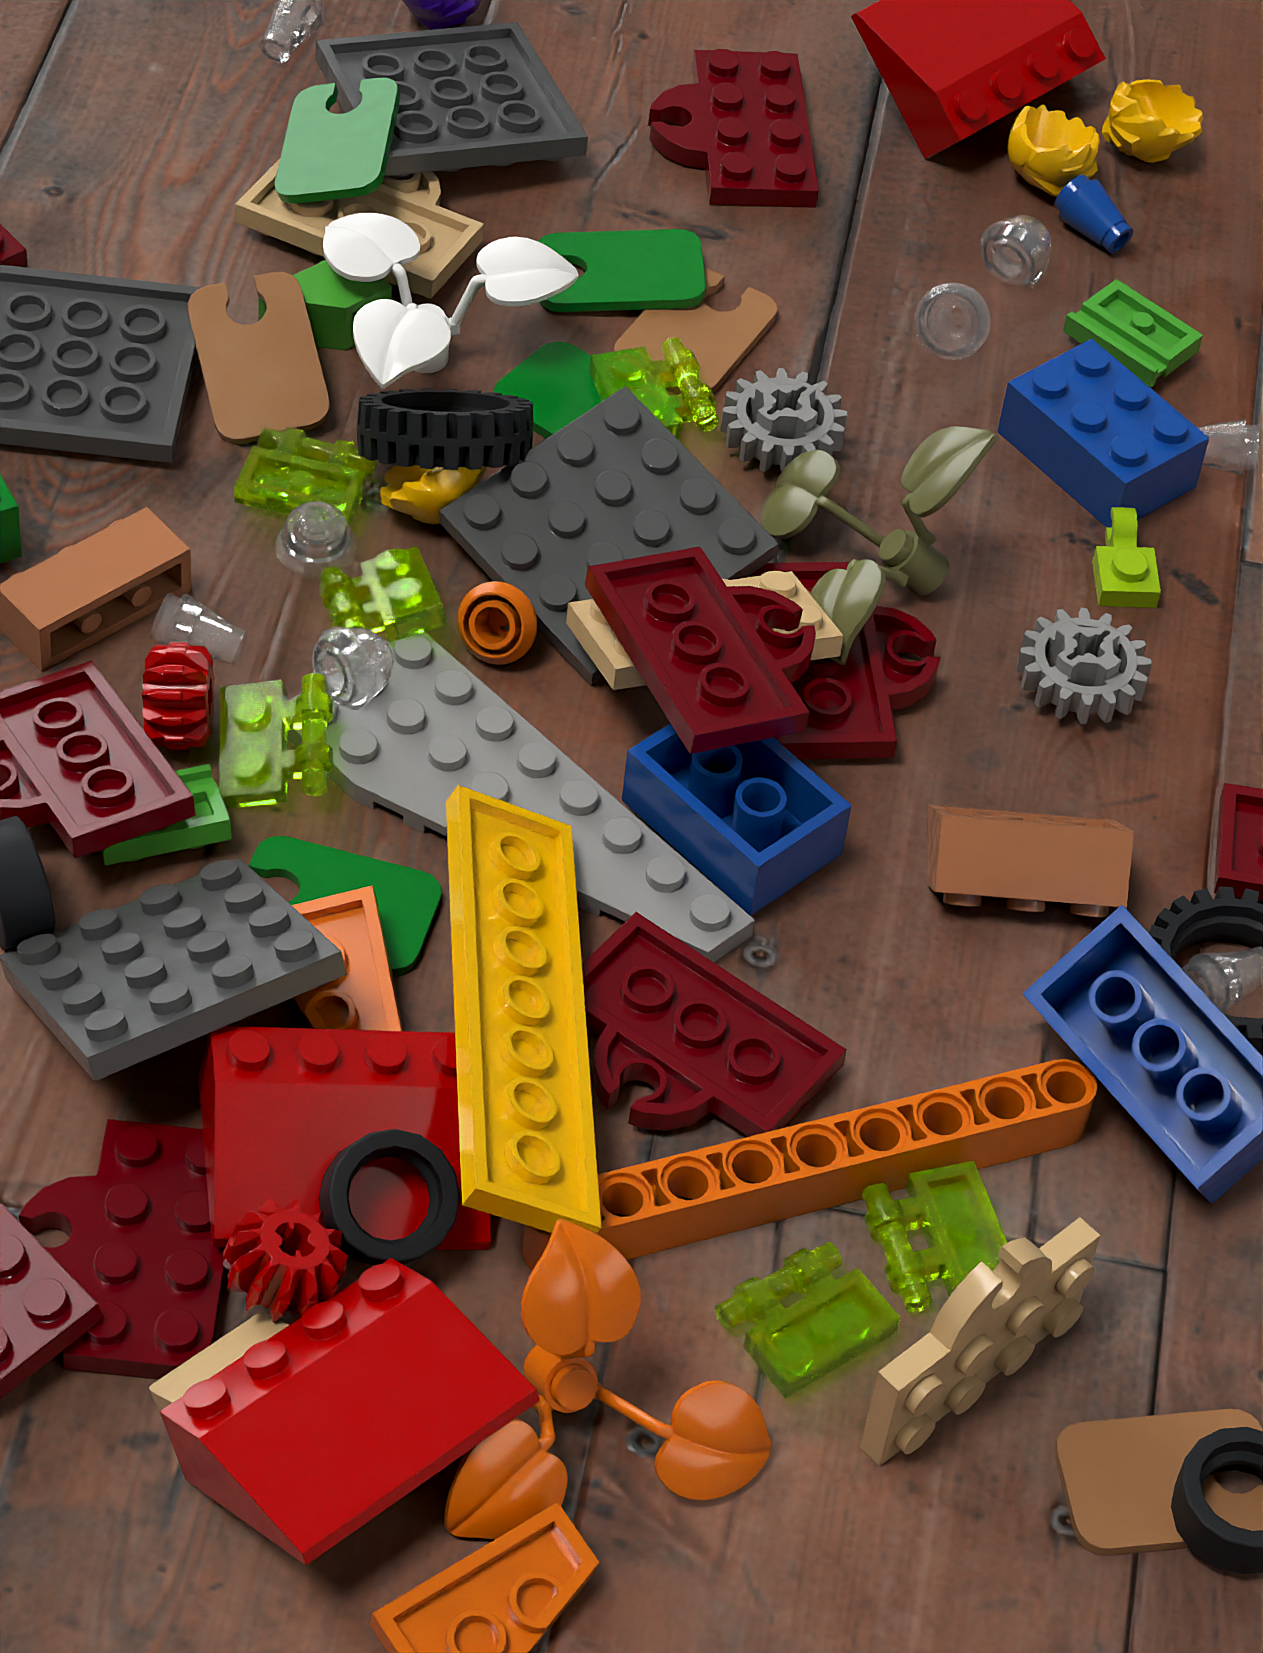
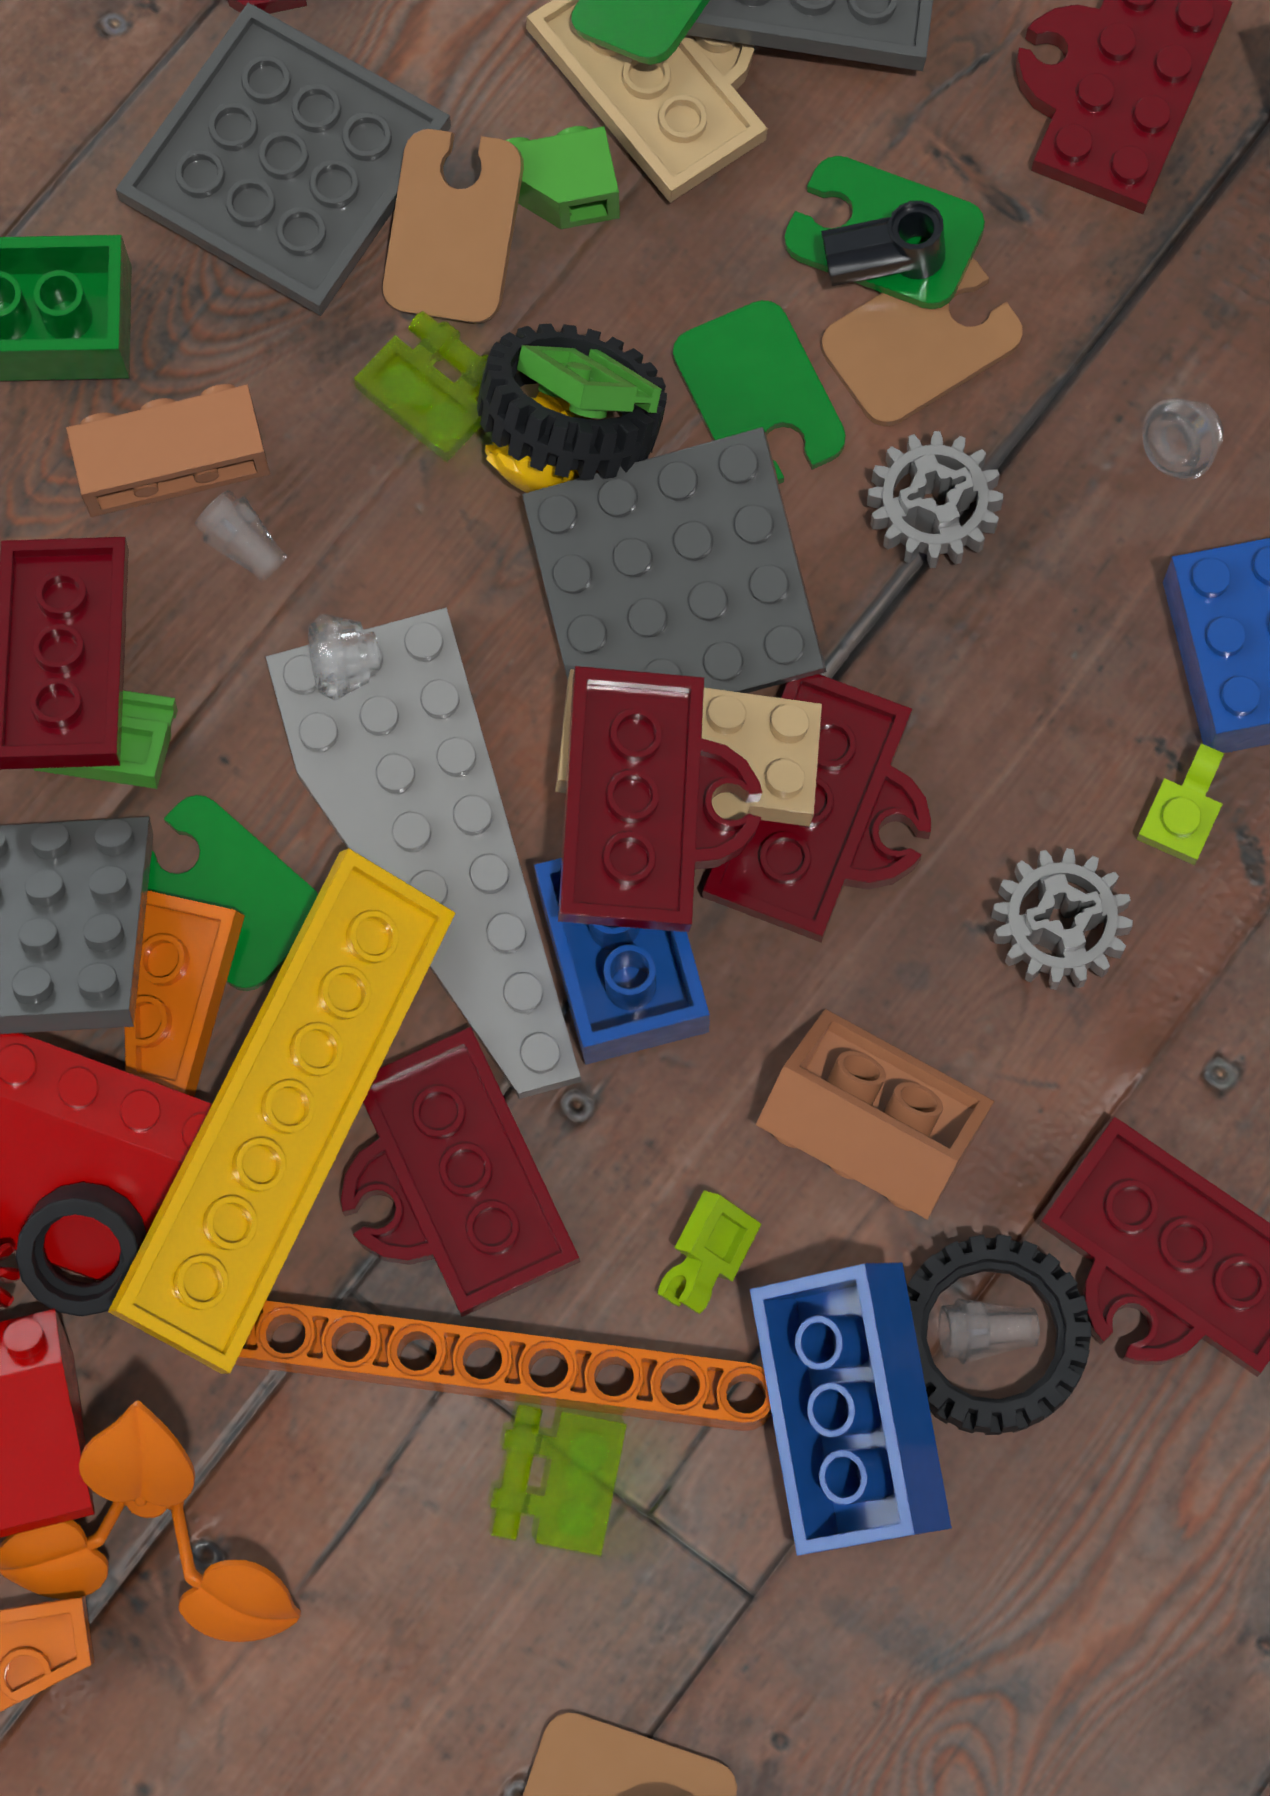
camera: 35 degrees right, 25 degrees up
red gear [141,642,215,750] -> none
clear neon green plate [219,673,333,809] -> none
clear cone [275,501,357,579] -> none
clear neon green plate [319,546,448,647] -> none
white plant [323,213,579,389] -> none
orange cone [457,581,537,665] -> none
clear neon green plate [589,337,719,440] -> none
clear neon green plate [715,1242,901,1398] -> none
olive plant [761,426,999,665] -> none
tan plate [860,1217,1101,1467] -> none
none -> bright green plate [517,345,662,419]
none -> lime plate [658,1190,762,1314]
none -> black piece [821,201,946,286]

